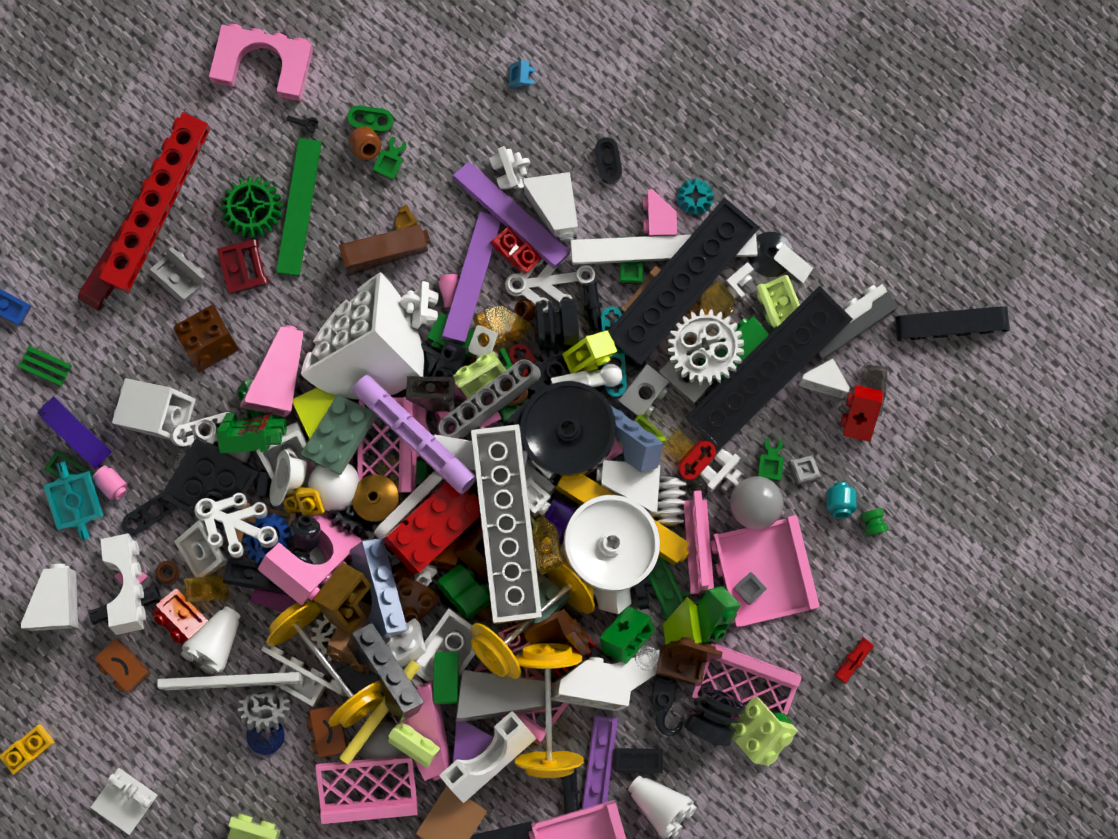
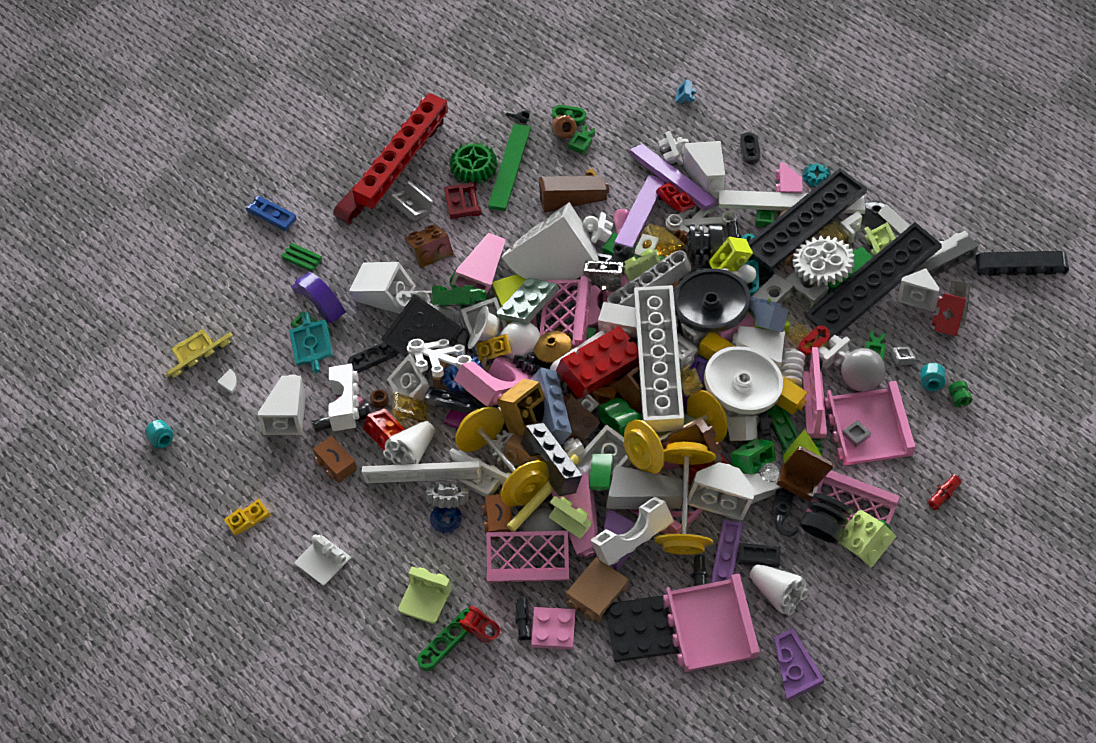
camera: 10 degrees right, 25 degrees down
bright pink brick [92,465,127,500] -> none
bright pink arch [209,24,313,101] -> none
black head [289,515,321,552] -> none
lavender piece [352,375,476,494] -> none
green slope [697,586,741,644] -> none

